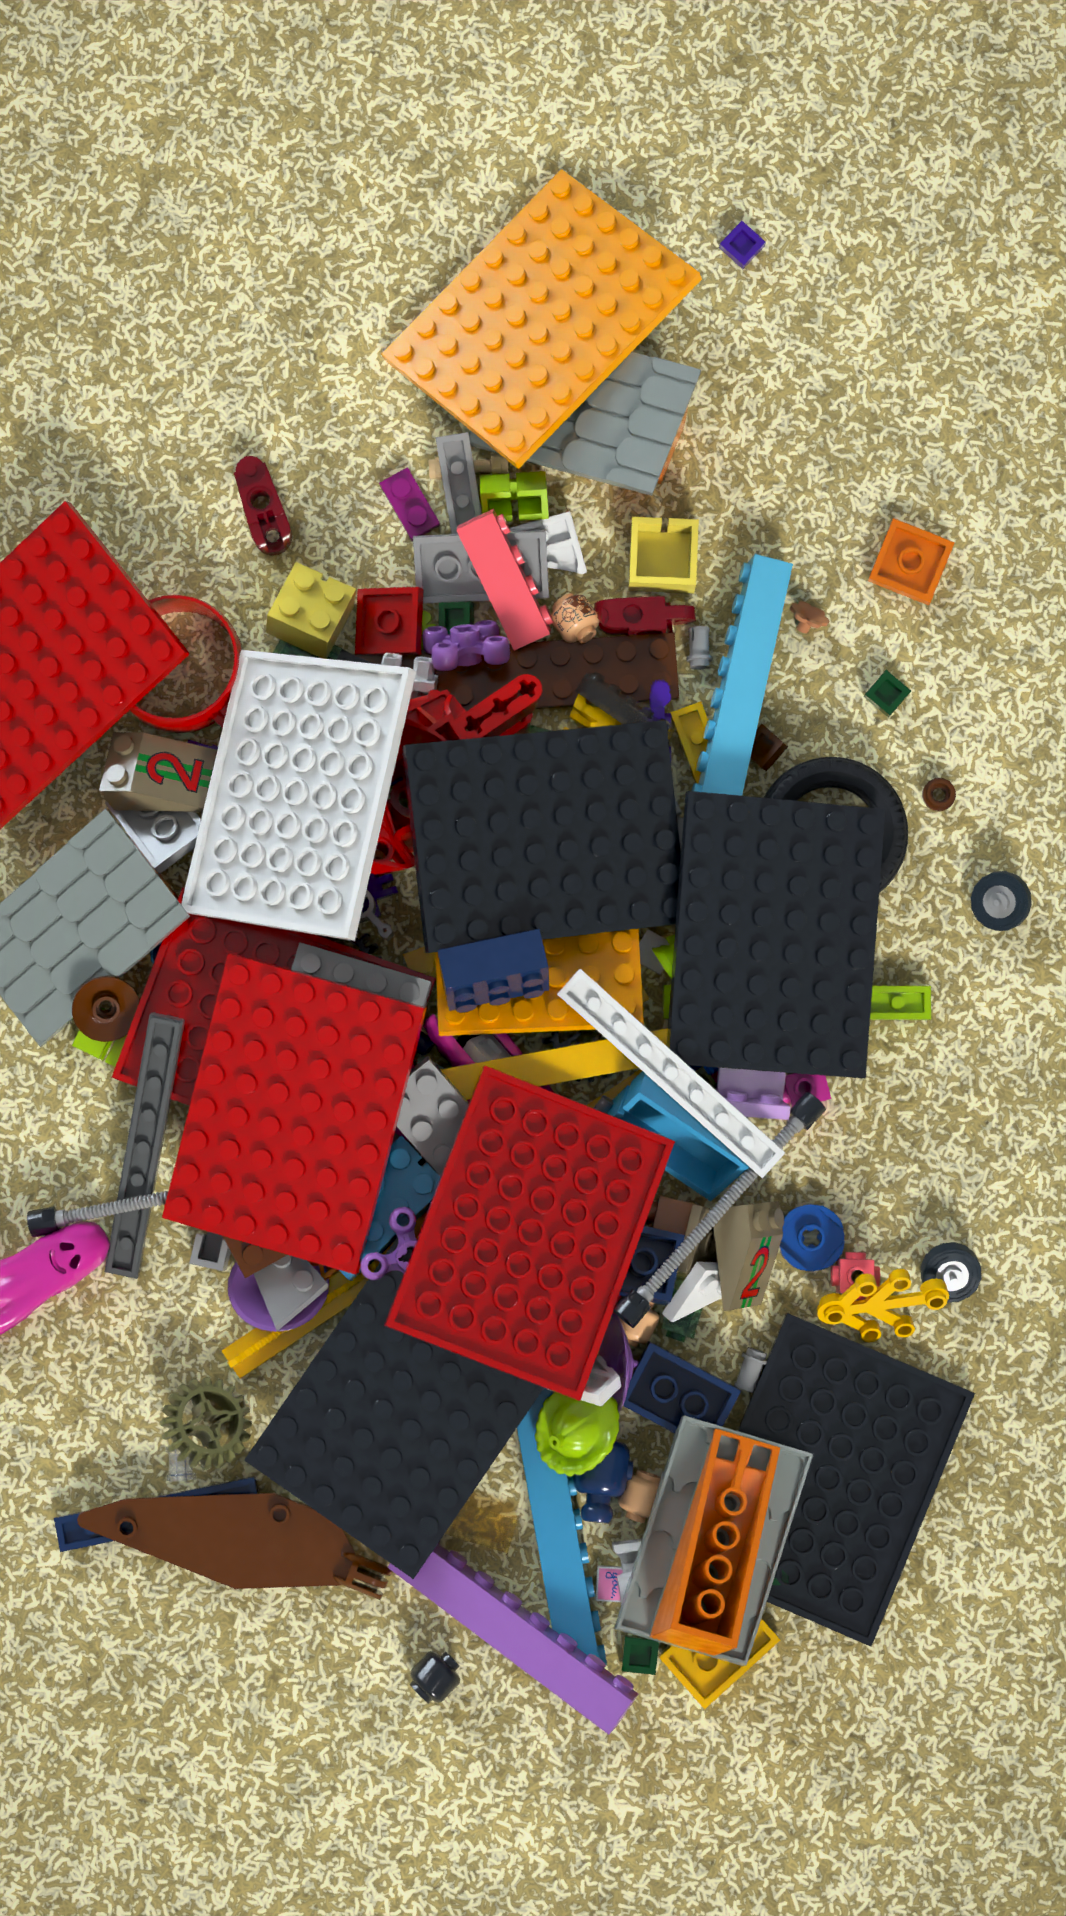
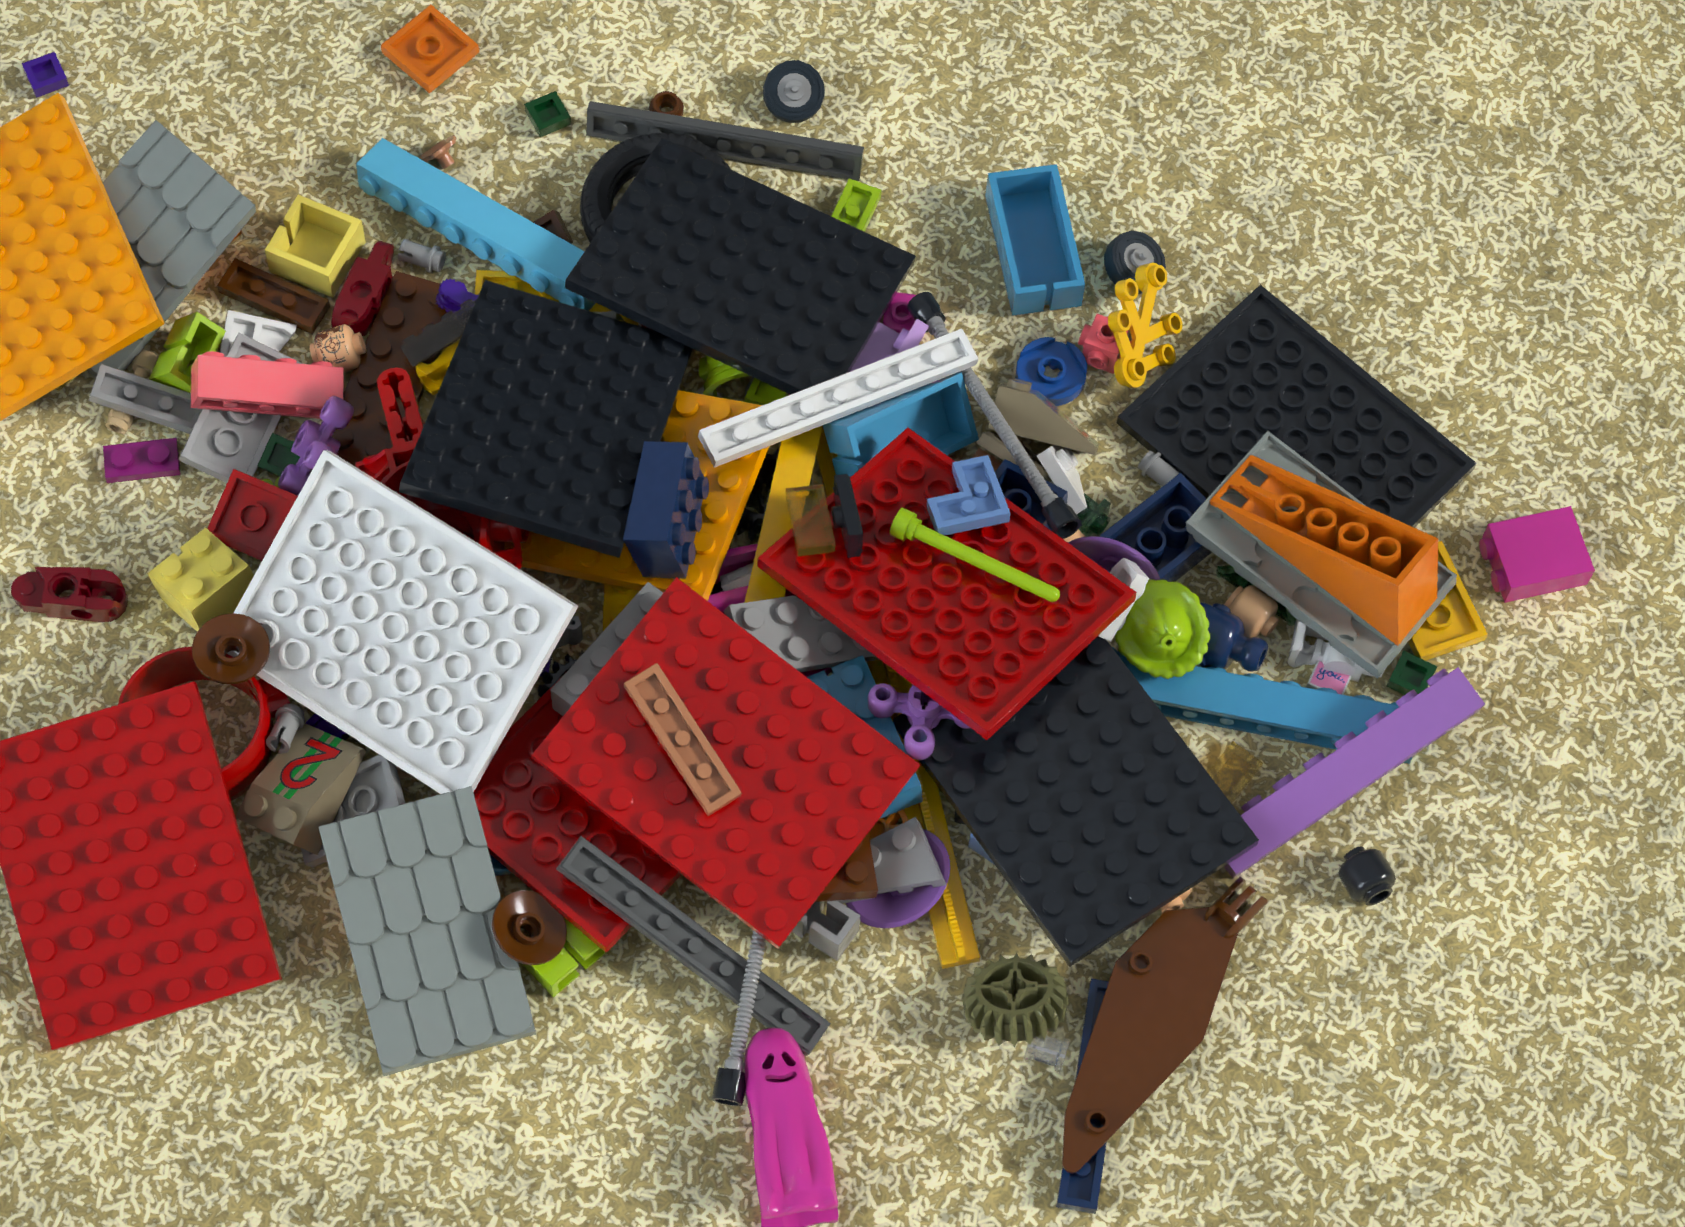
camera: 75 degrees left, 20 degrees down
none -> reddish brown dish [192,613,270,684]
none -> reddish brown plate [217,258,330,335]
none -> light grey pin [266,704,305,754]
none -> dark grey tile [586,101,864,181]
none -> nougat plate [624,663,742,816]
none -> clear yellow tile [786,484,835,556]
none -> black plate [831,474,863,558]
none -> lime piece [890,507,1060,602]
none -> medium blue plate [926,455,1010,535]
none -> dark azure piece [985,164,1085,316]
none -> dark pink brick [1479,506,1595,603]

